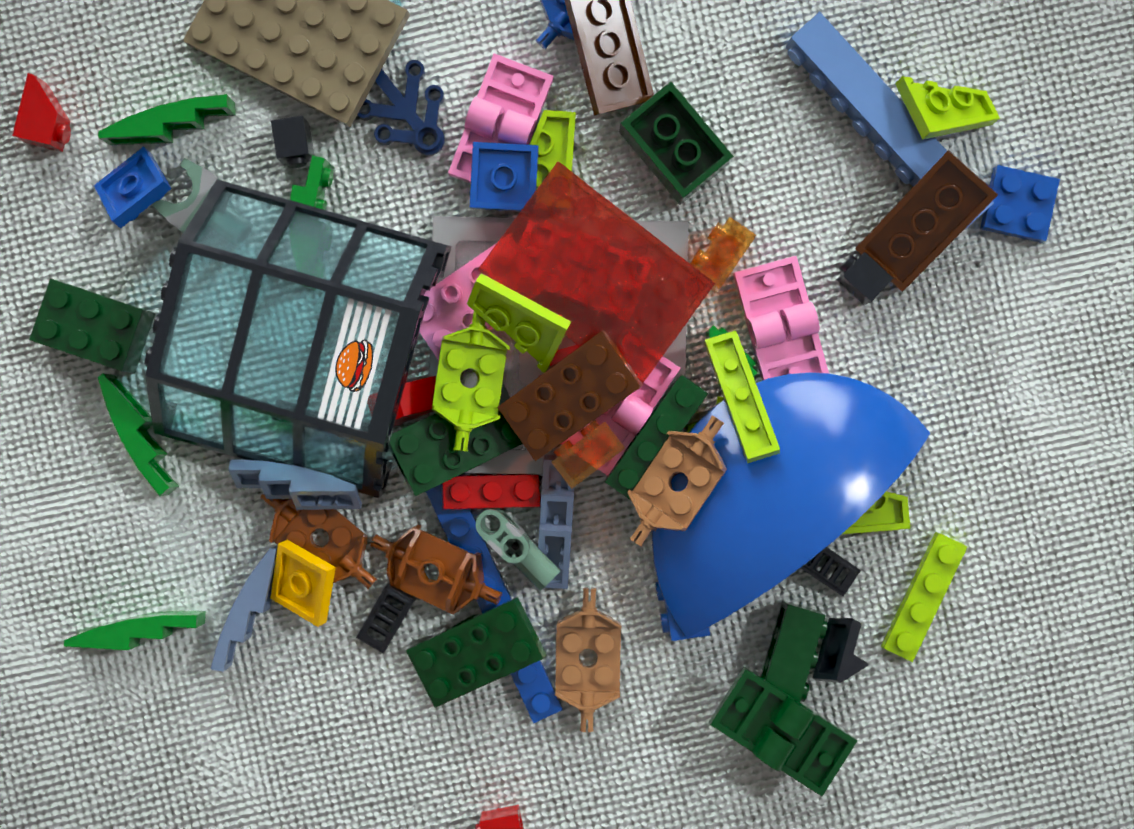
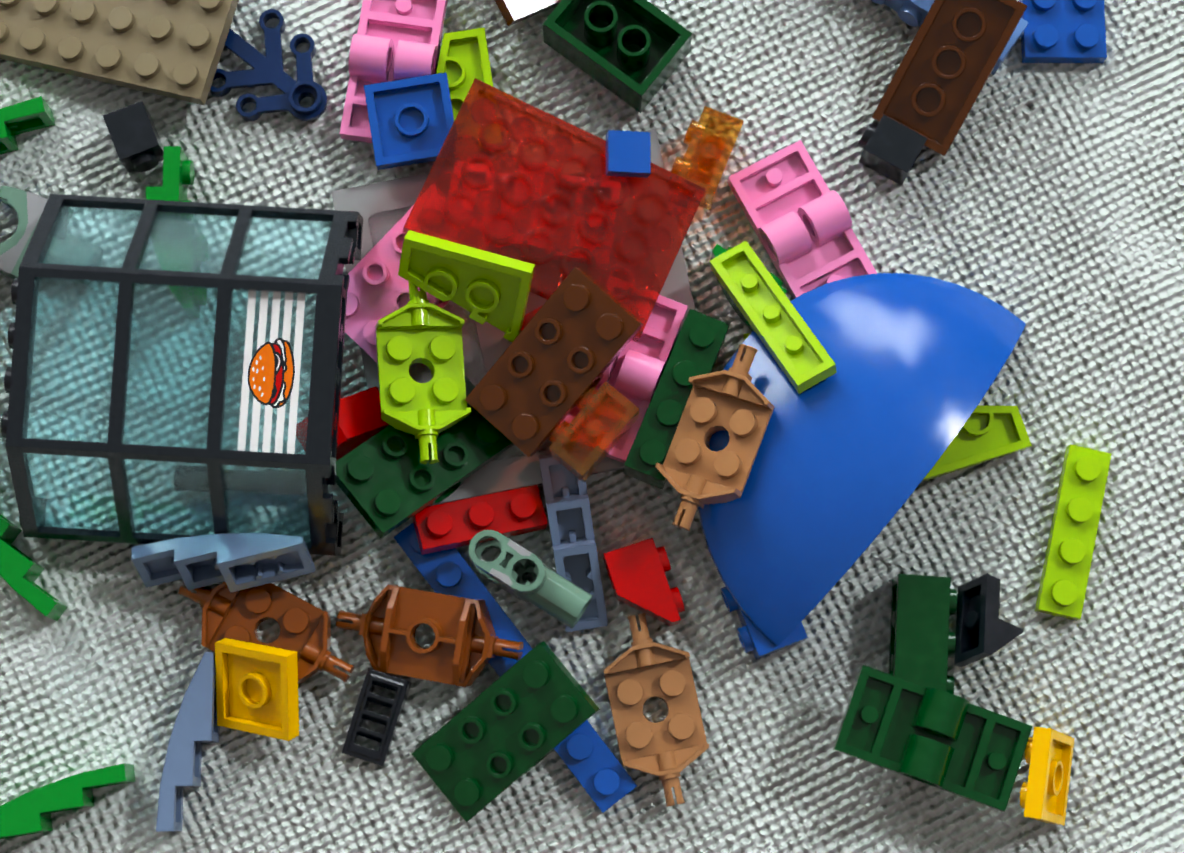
camera: 15 degrees left, 10 degrees down
black slope [801,547,861,597] -> none
none -> red slope [603,538,685,626]
none -> blue tile [606,130,651,178]
none -> yellow plate [1020,727,1075,826]

